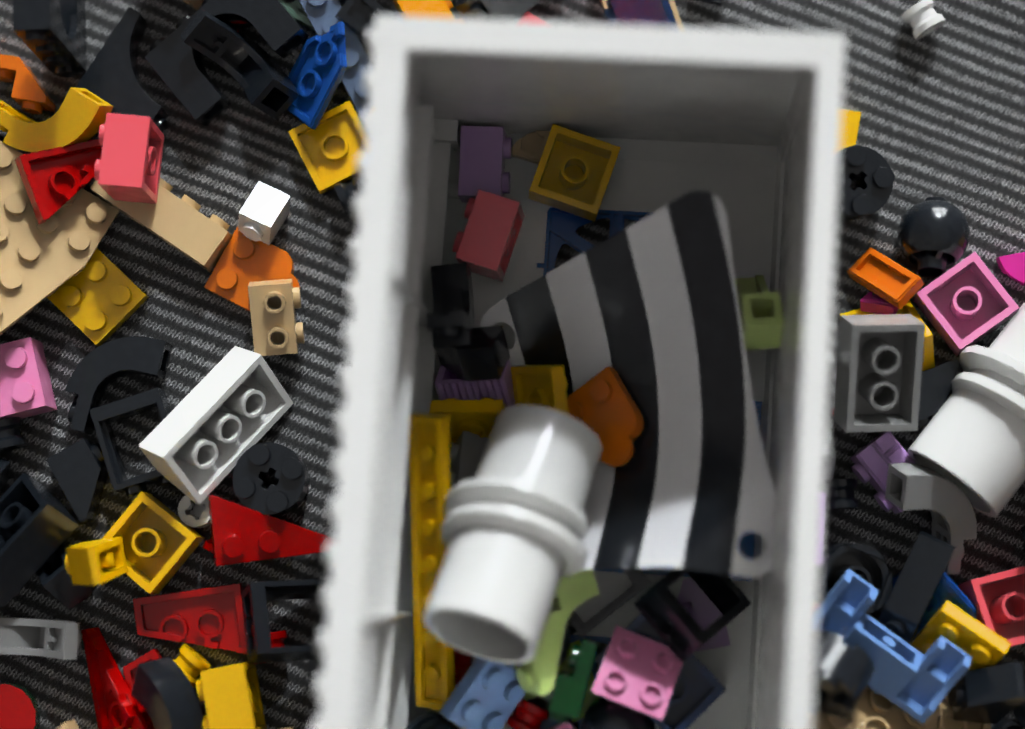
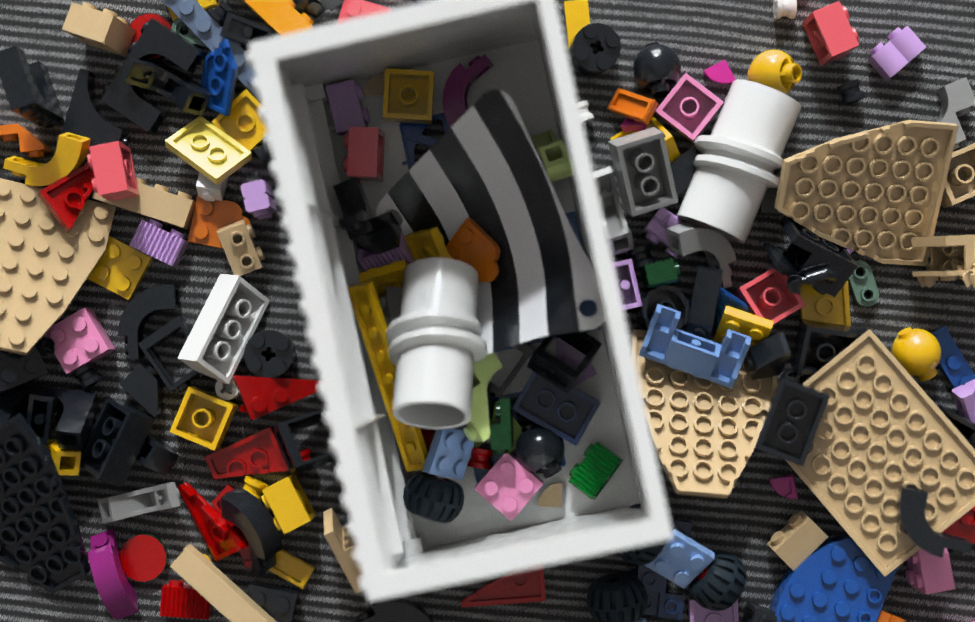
camera: 20 degrees left, 5 degrees up
yellow slope [65,536,128,585] -> none
bright pink hinge [591,626,683,721] -> none
black brick [813,630,874,718] -> none
none -> lavender brick [129,218,189,268]
none -> light yellow plate [165,116,252,185]
none -> lavender brick [240,179,277,220]
none -> magenta arch [442,54,494,127]
none -> dark green brick [640,258,681,291]

